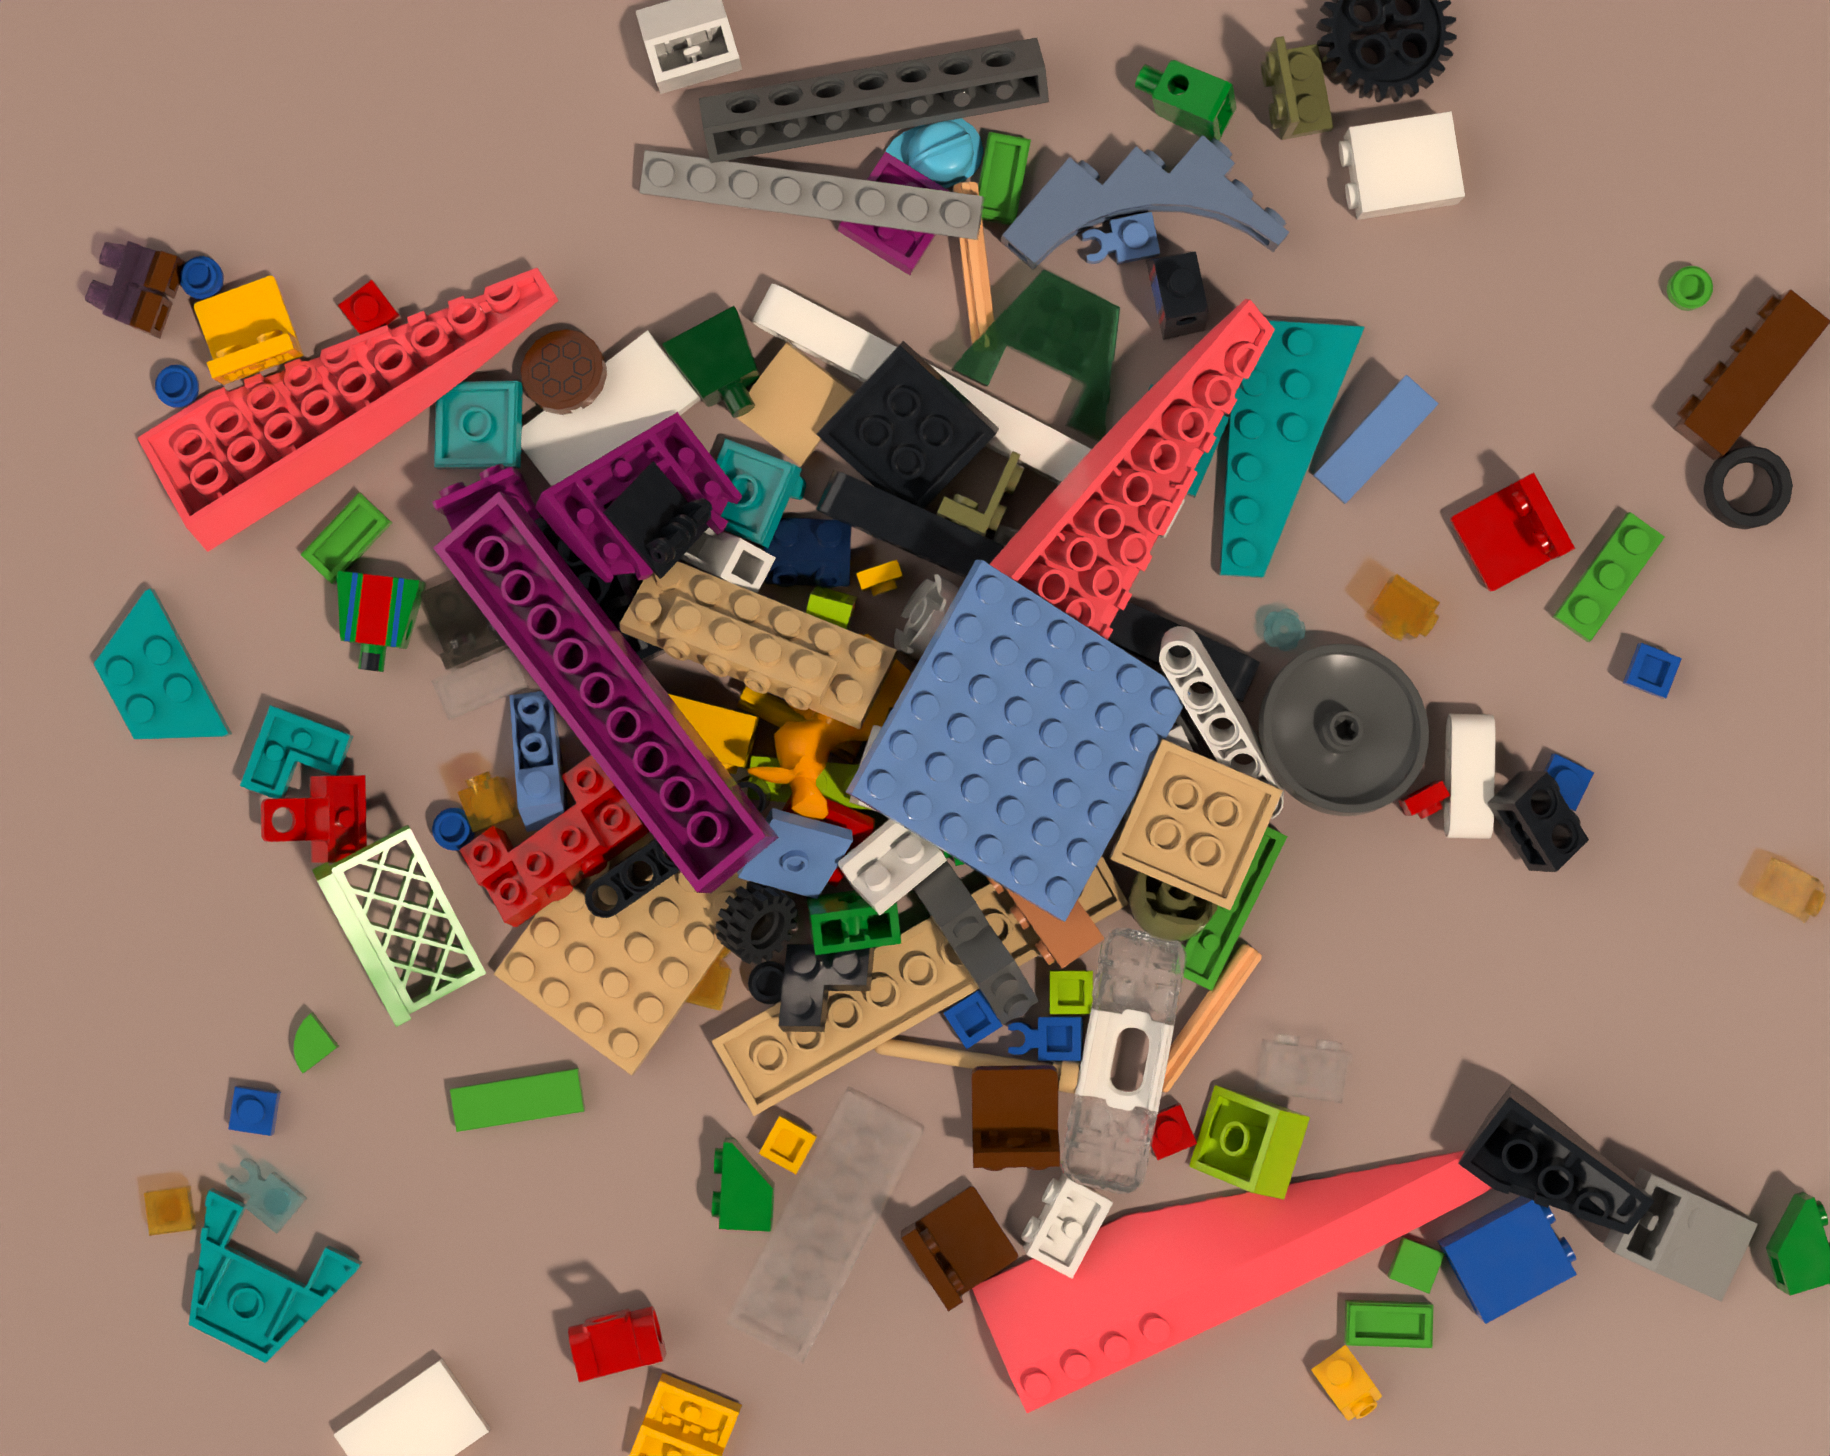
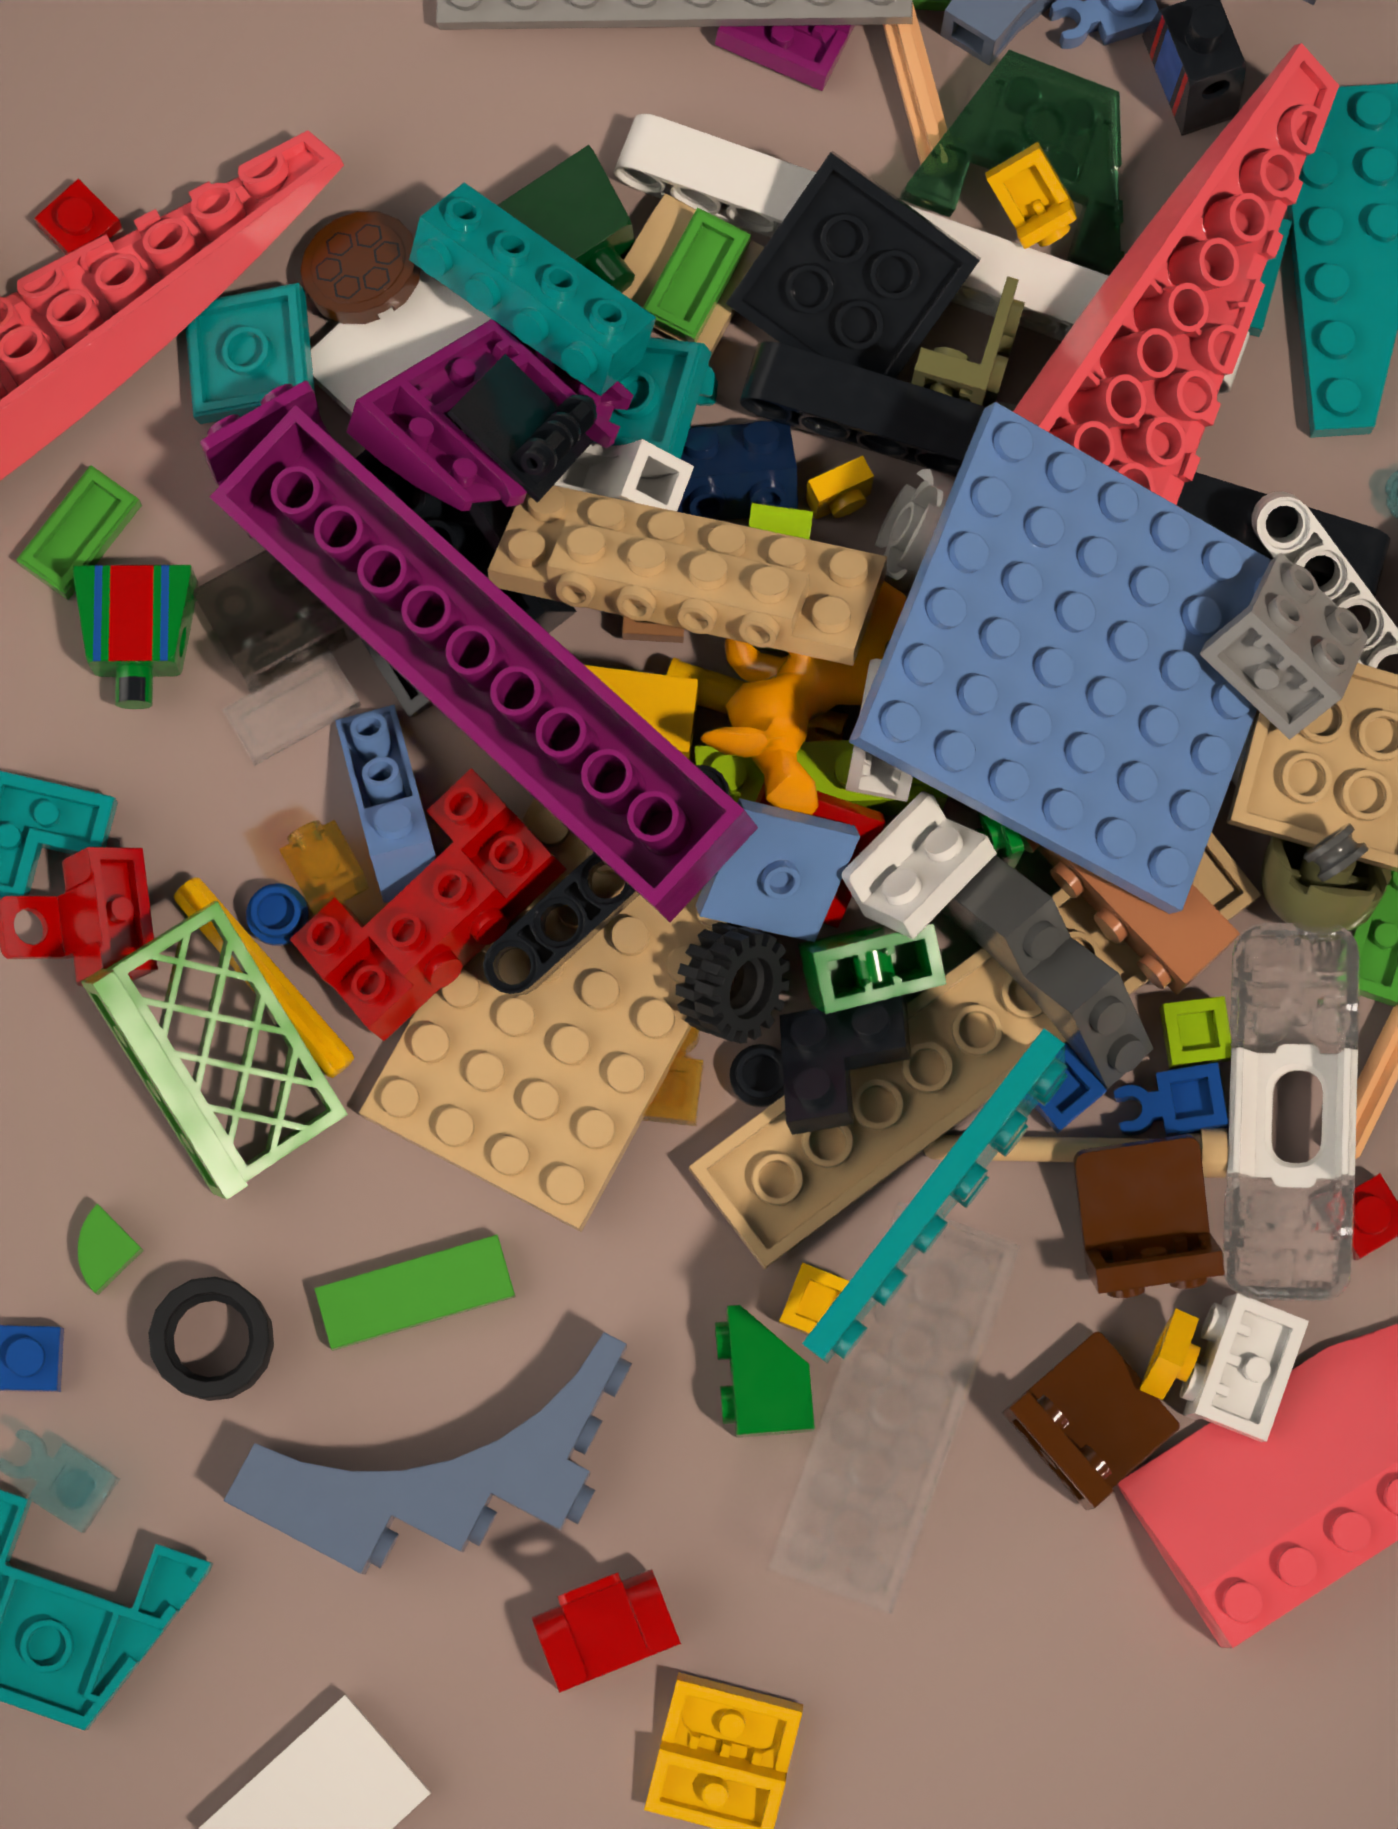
camera: 10 degrees left, 10 degrees down
none -> black tyre [148,1276,274,1401]
none -> yellow axle [174,877,354,1078]
none -> sand blue arch [224,1332,632,1574]
none -> teal brick [409,182,656,396]
none -> bright green tile [643,207,751,342]
none -> teal wing [802,1028,1068,1363]
none -> yellow bracket [985,142,1077,249]
none -> yellow plate [1139,1308,1201,1400]
none -> light grey bracket [1200,553,1368,740]
none -> dark grey bush [1303,823,1369,882]

